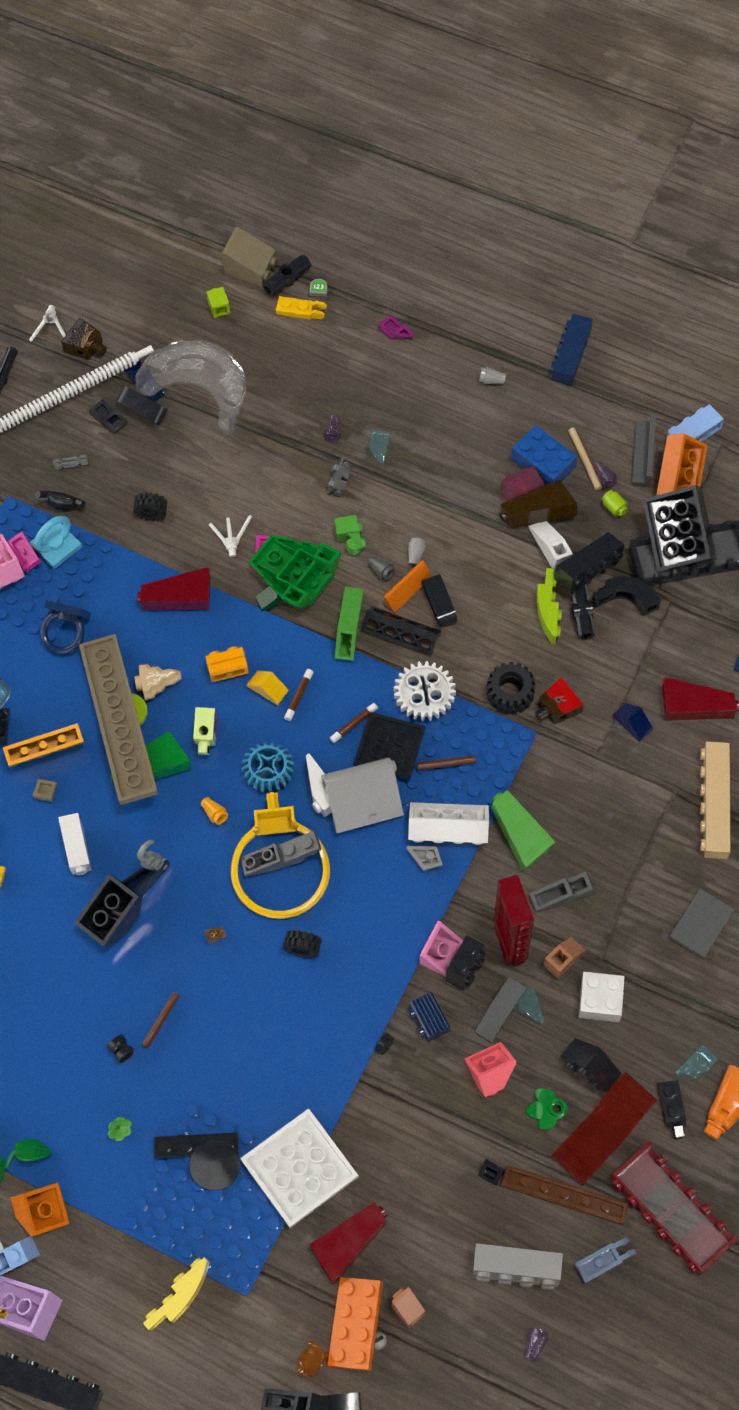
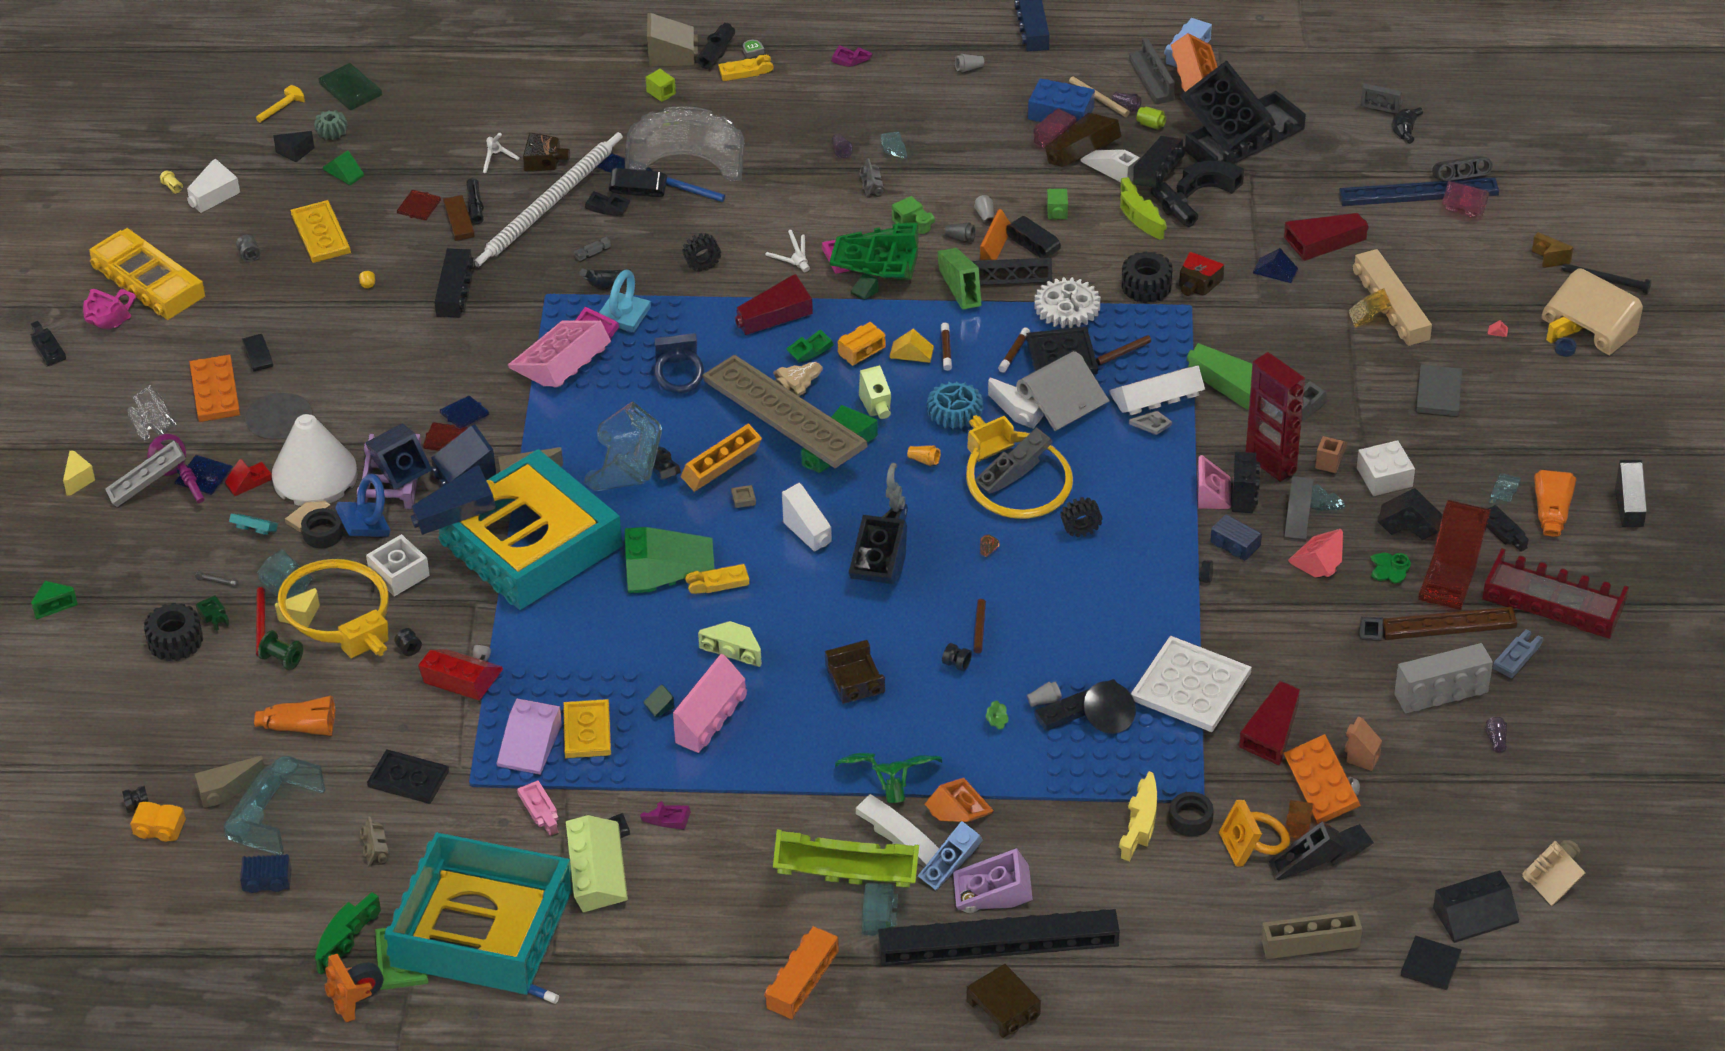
camera: 25 degrees left, 20 degrees down
none -> blue bar [666,177,725,202]
none -> green slope [786,329,834,362]
none -> dark brown panel [825,640,885,703]
none -> light grey cone [1027,681,1062,707]
none -> bright green brick [1047,189,1068,219]
none -> black tyre [1169,792,1214,836]
none -> light orange tile [1219,800,1290,866]
none -> clear yellow slope [1348,289,1392,327]

